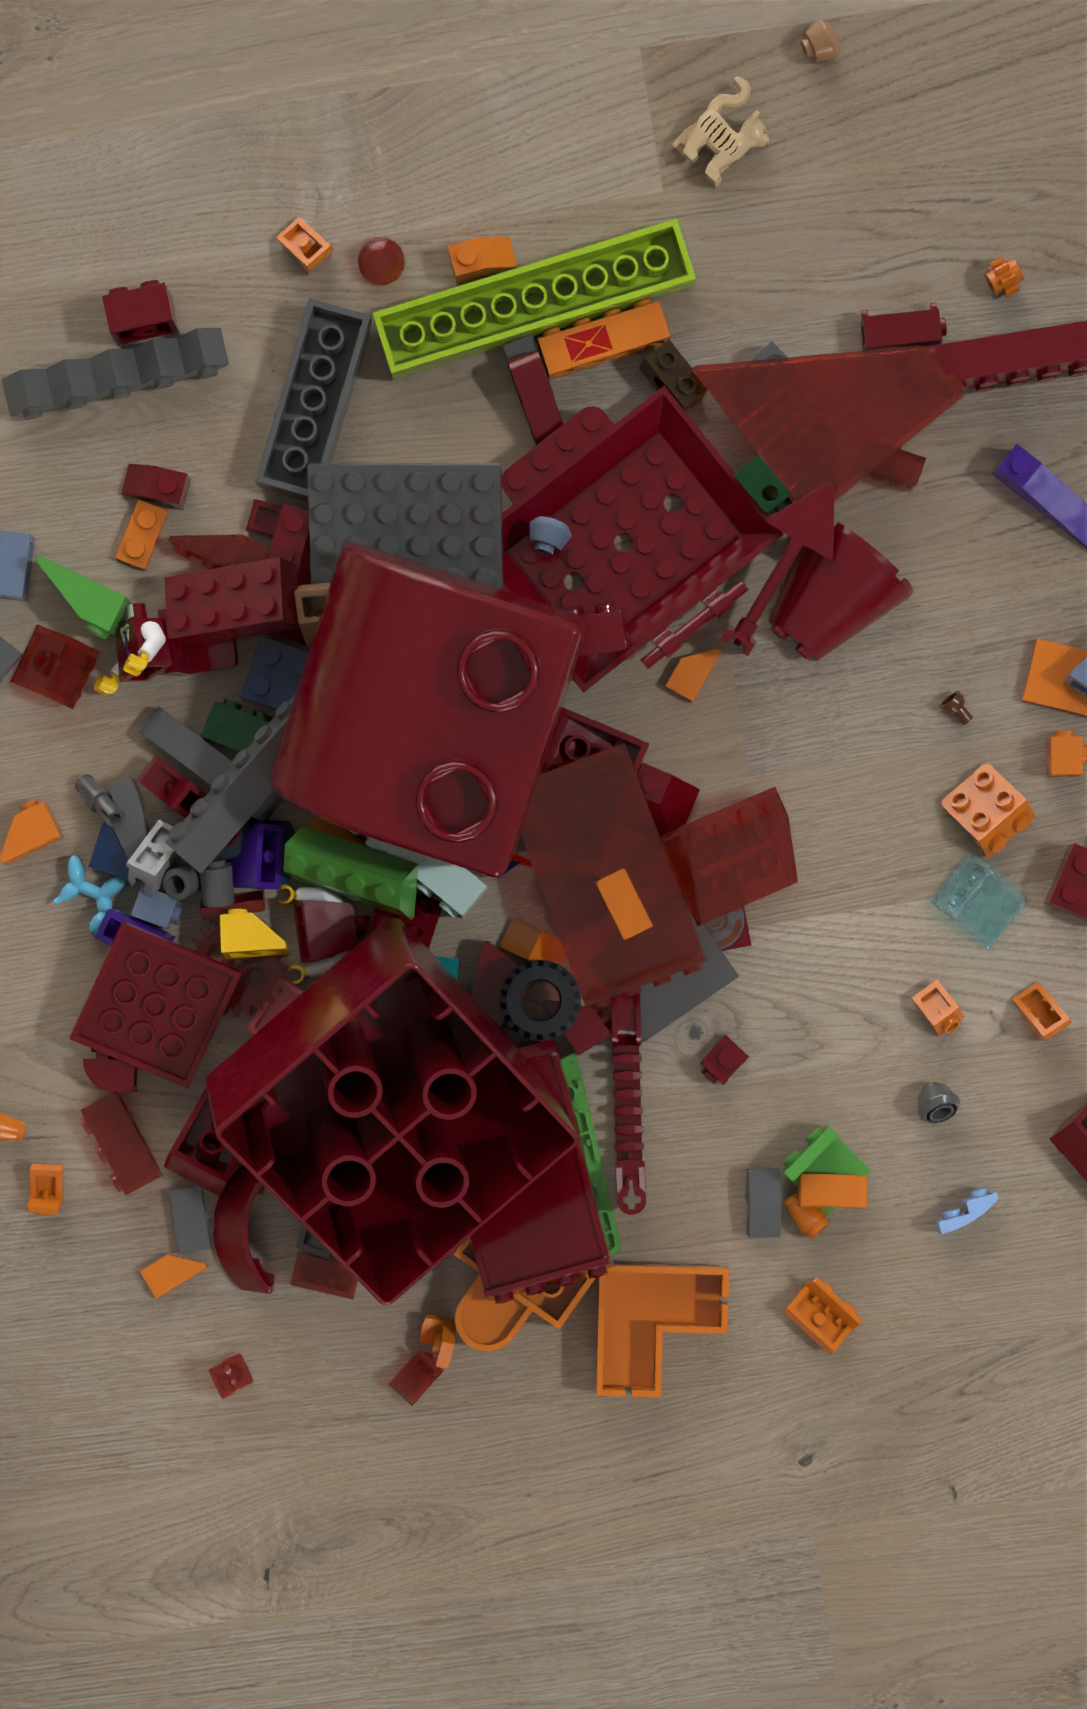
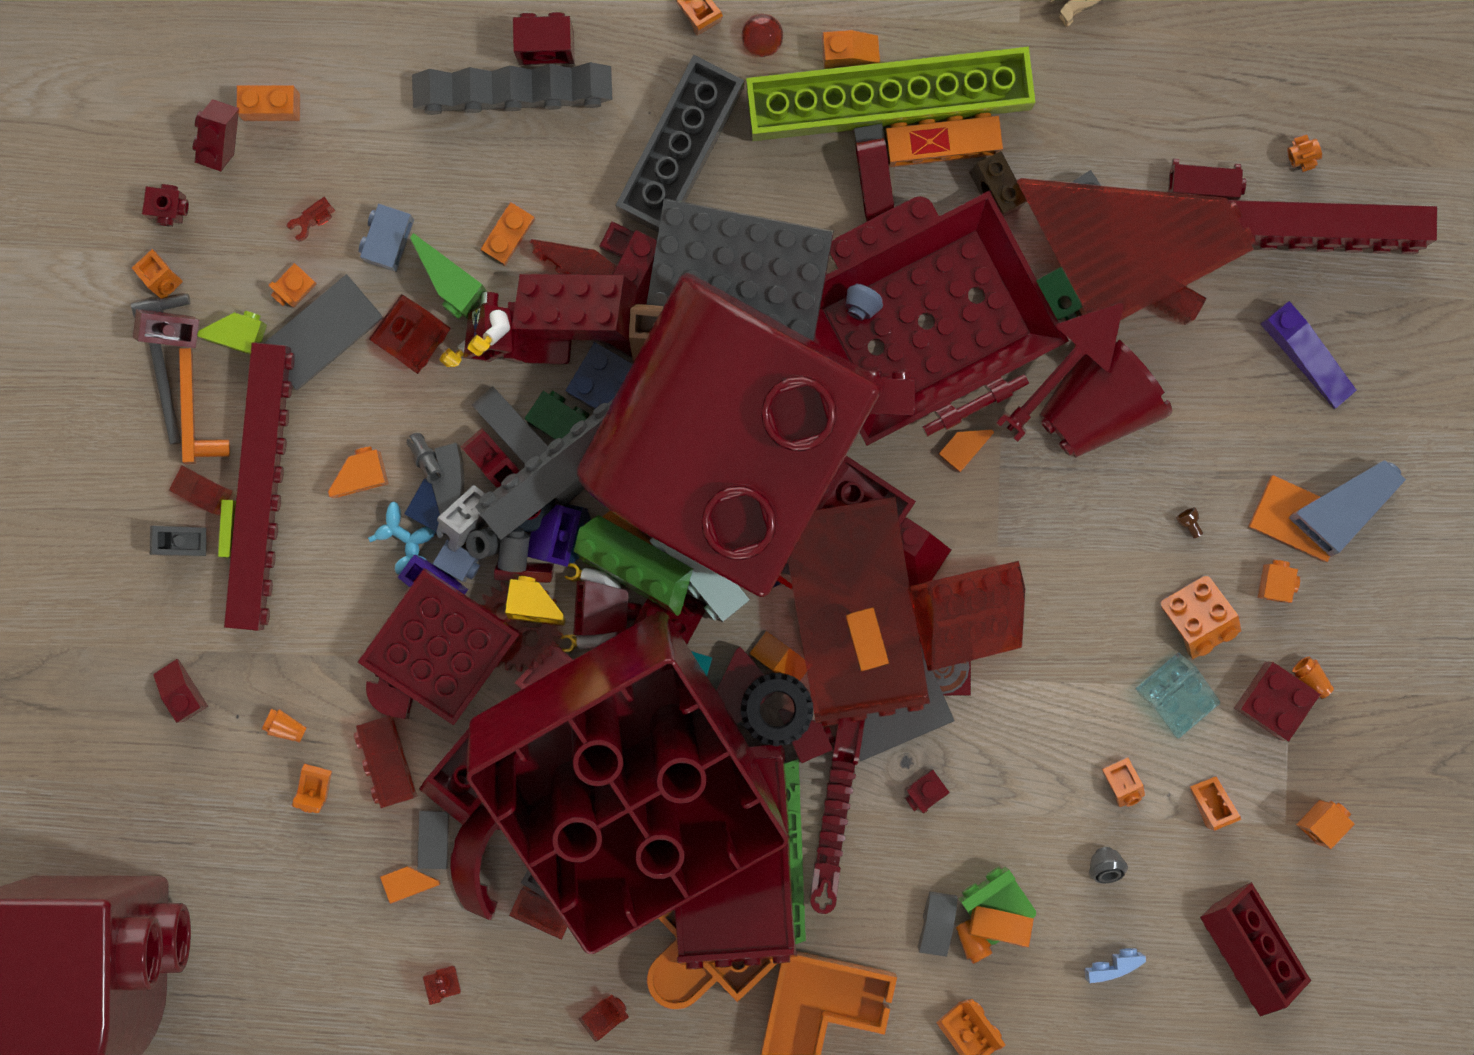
camera: 15 degrees right, 0 degrees up
dark red slope [121,464,191,510] -> none
orange bracket [419,1314,456,1369] -> none

